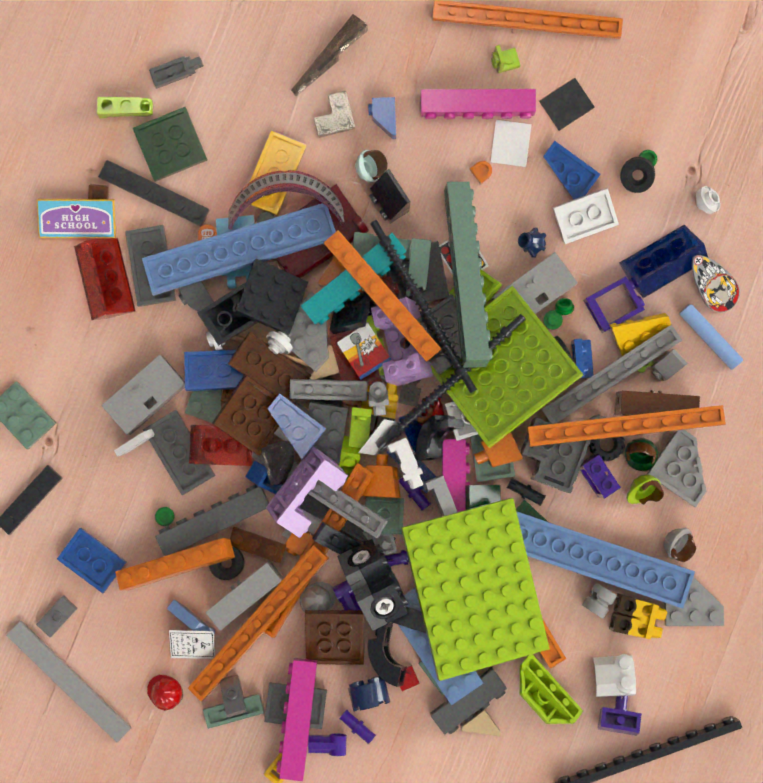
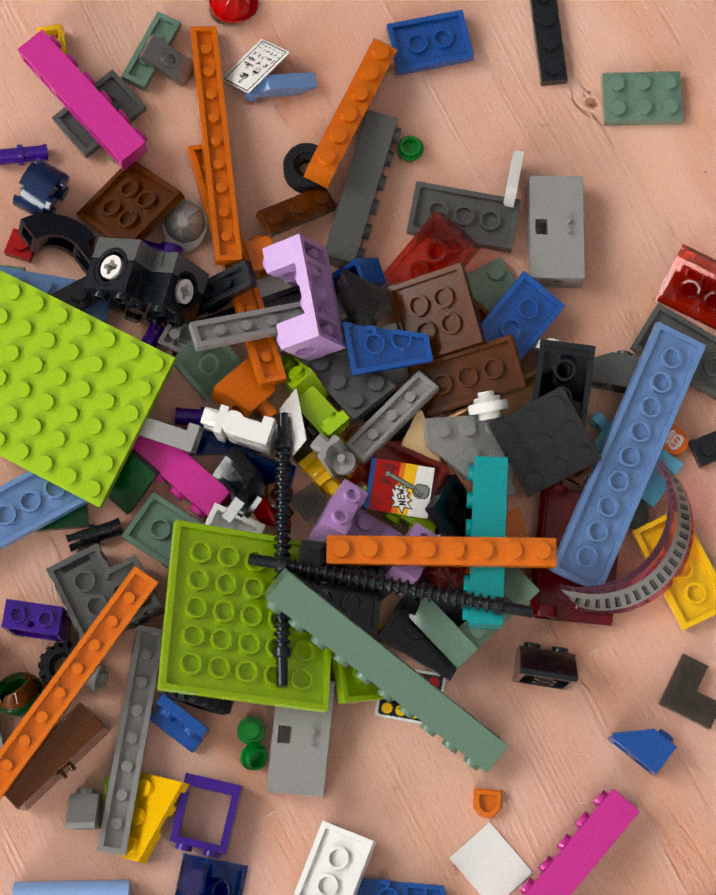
camera: 130 degrees right, 10 degrees down
light grey brick [205,560,284,631] -> none
dark purple piece [308,733,347,756] -> none
piece [355,150,388,182] -> none
orange torso [473,432,523,467] -> none
dark blue rock [518,227,546,258] -> none

